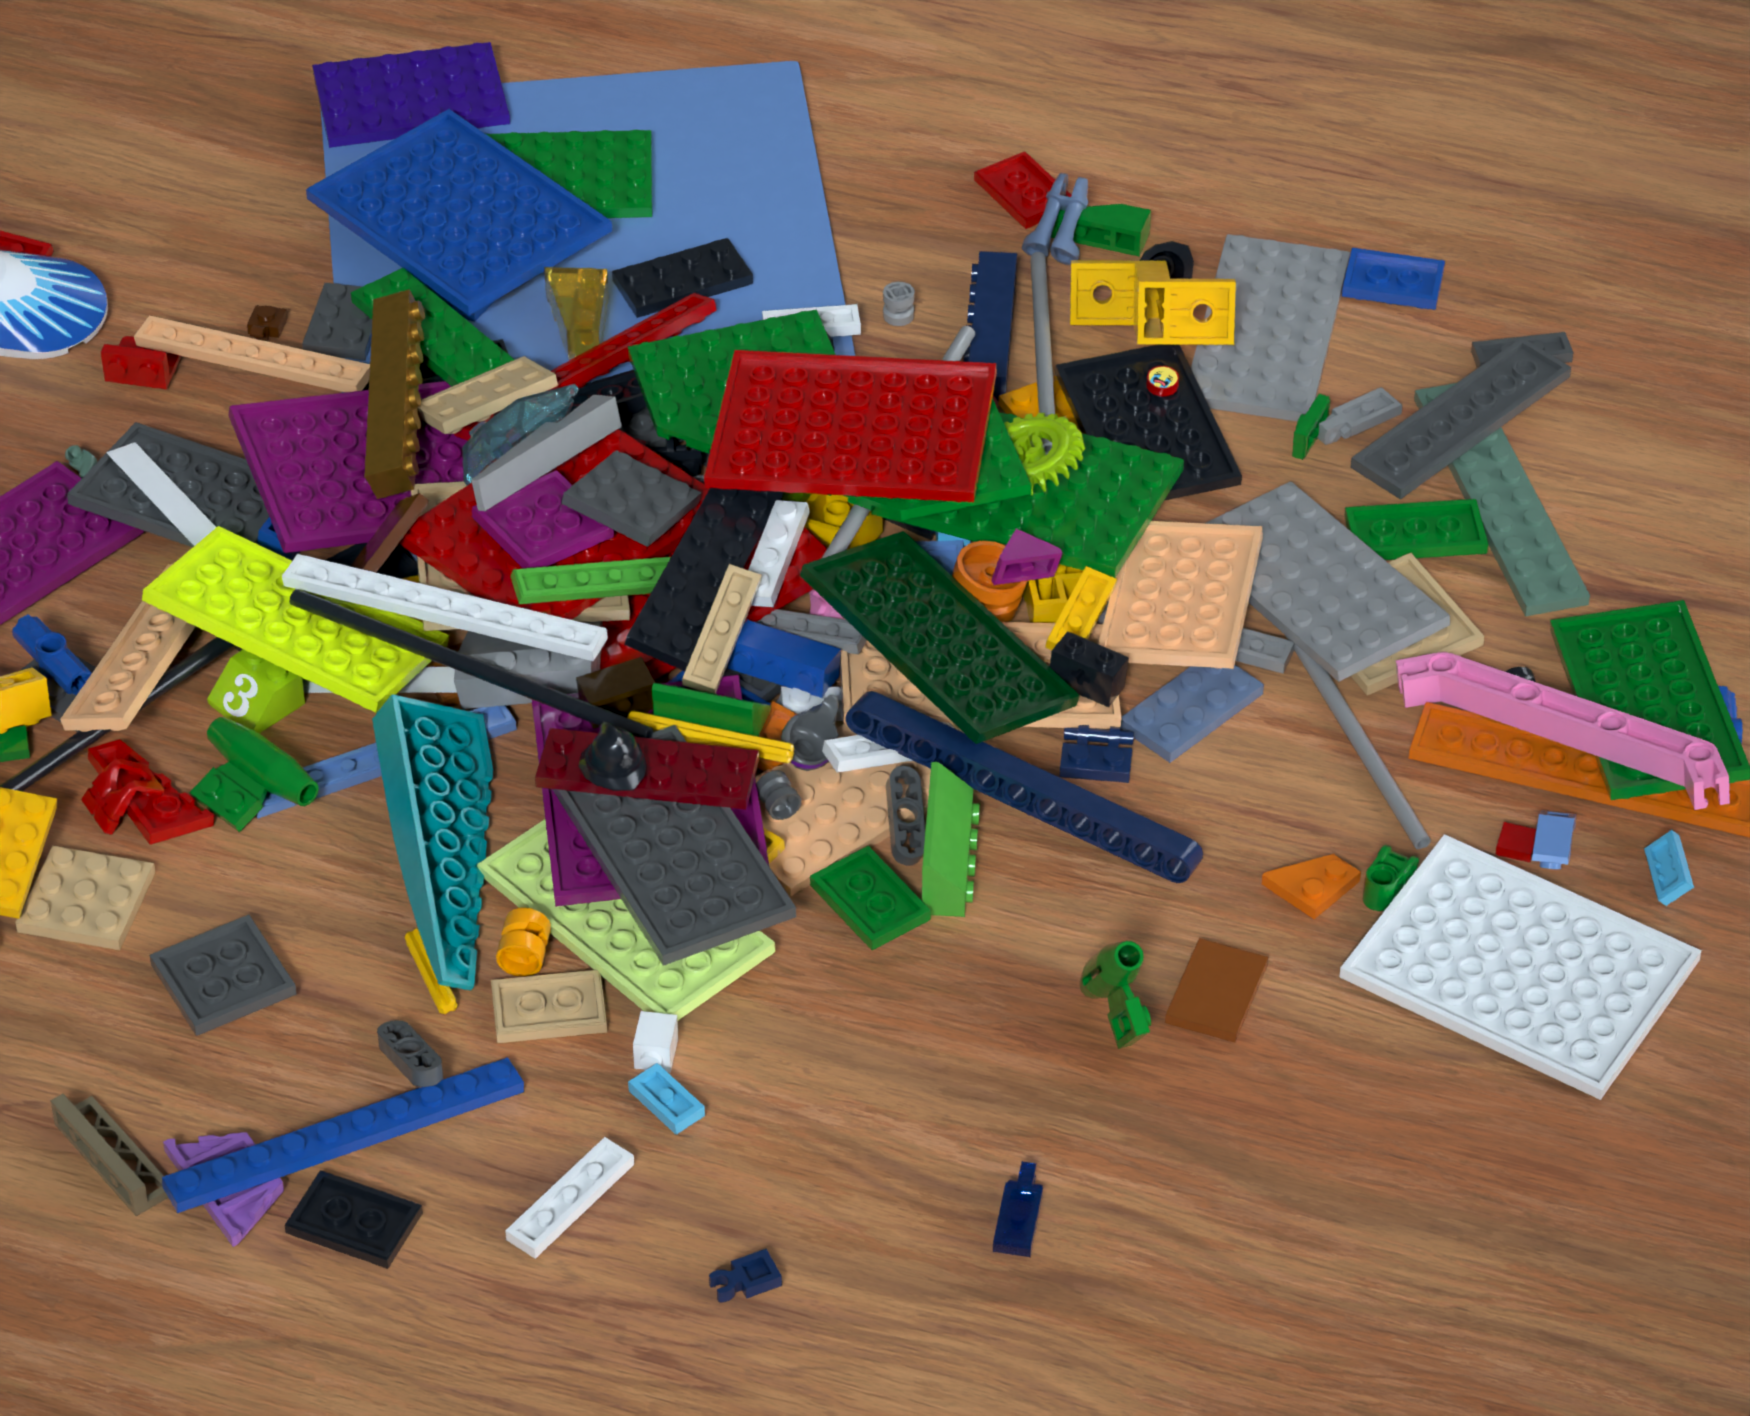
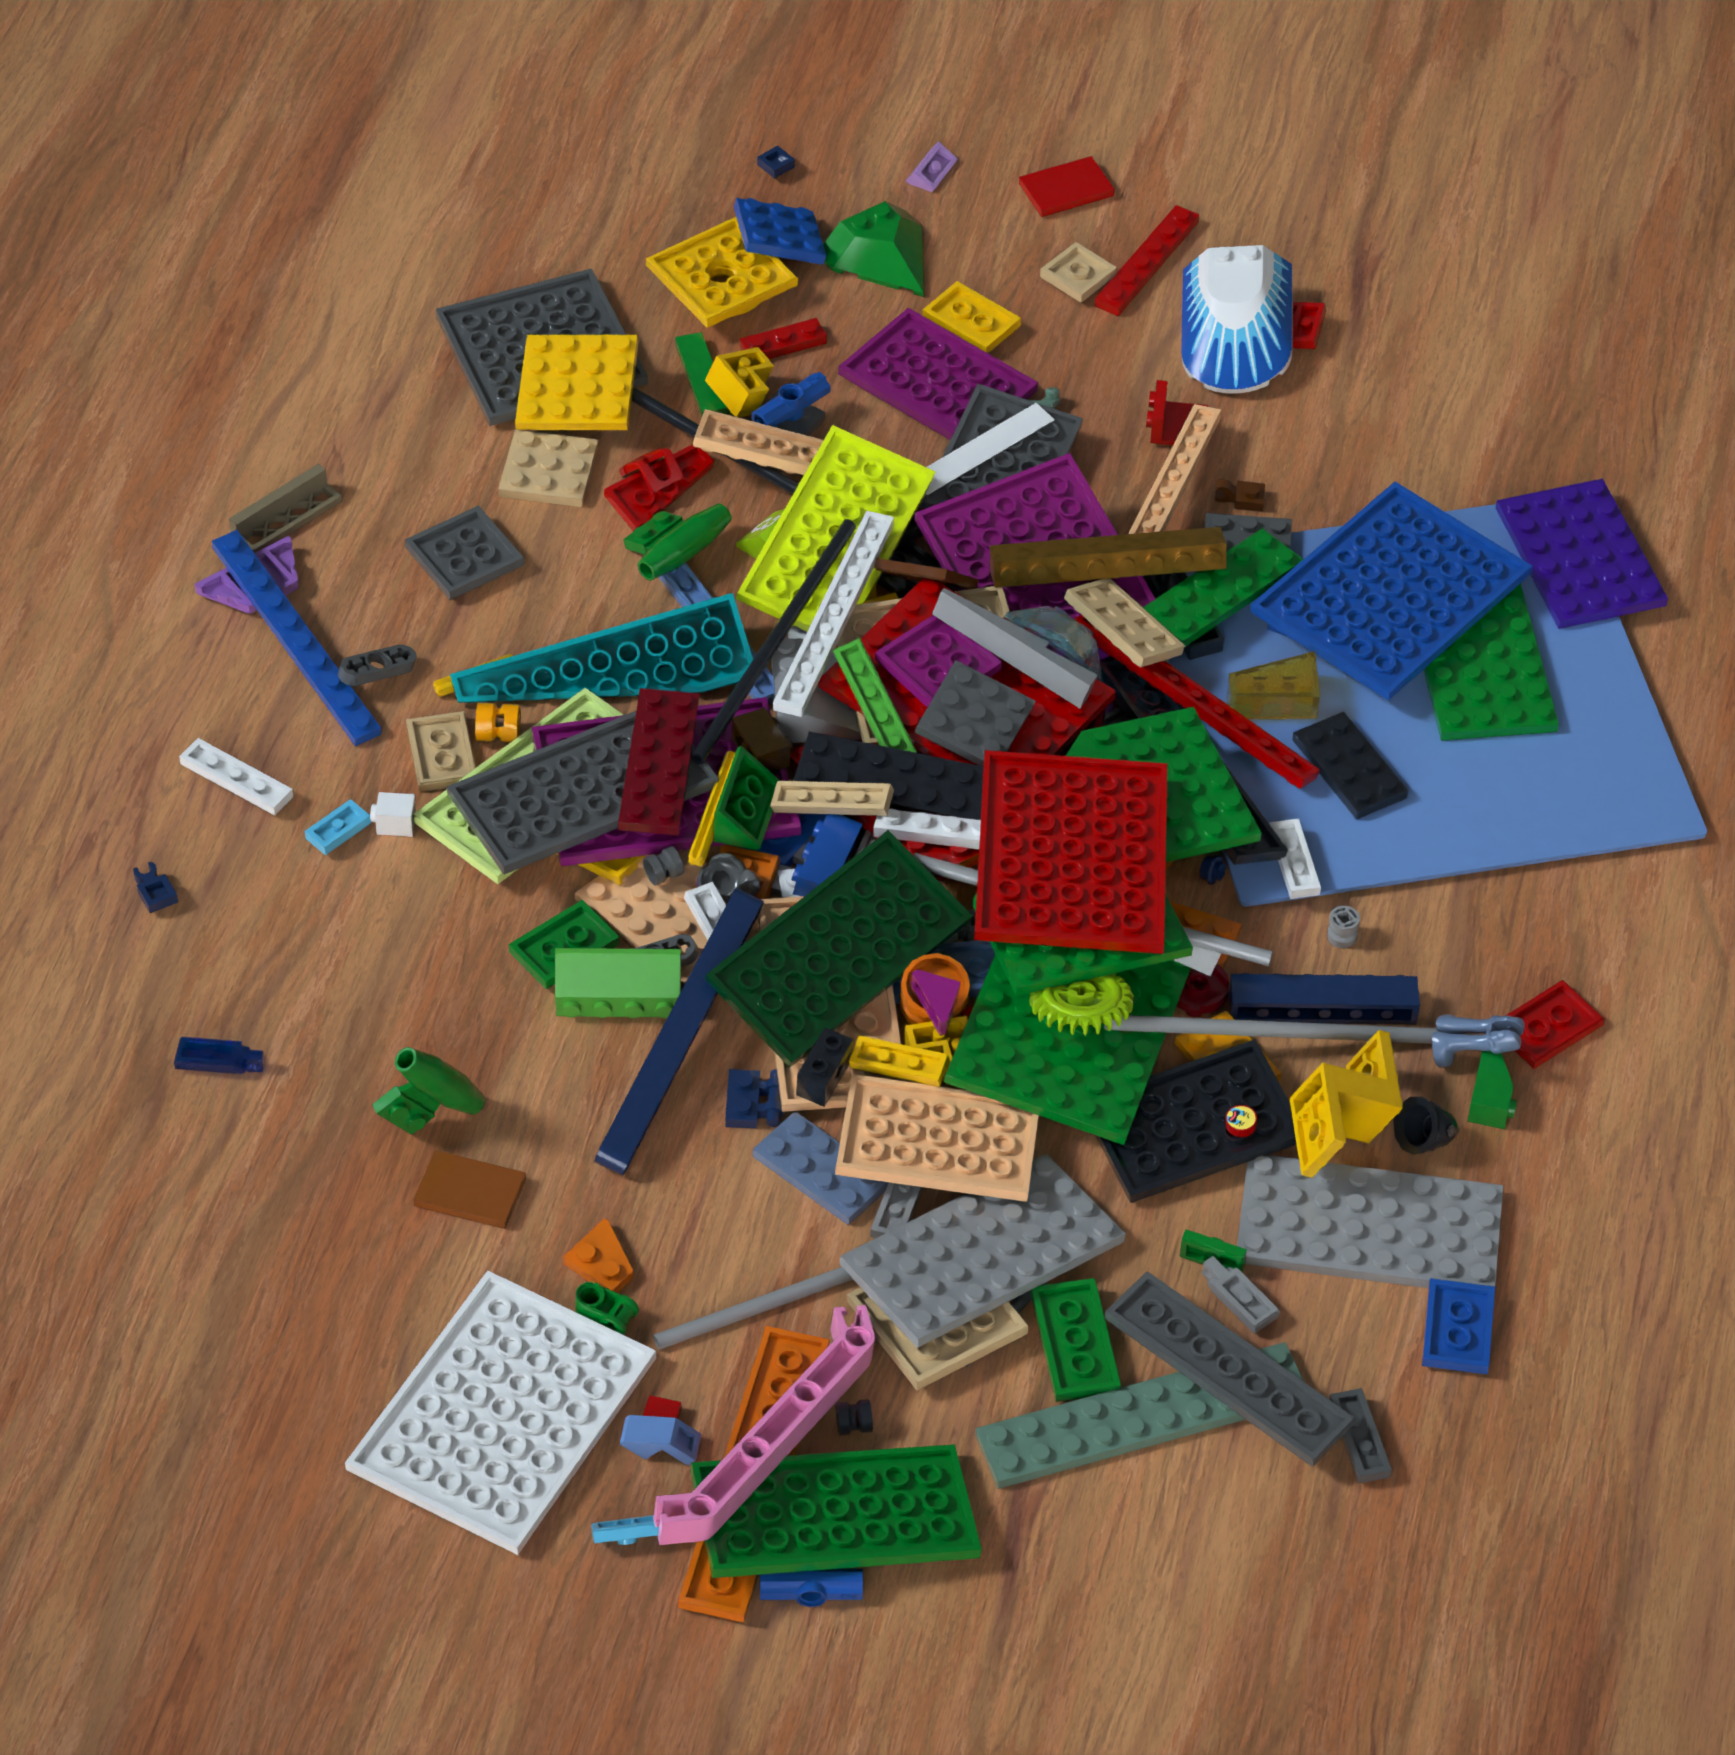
camera: 85 degrees right, 5 degrees up
black tile [285,1170,423,1269] -> none
black piece [579,722,647,791] -> none

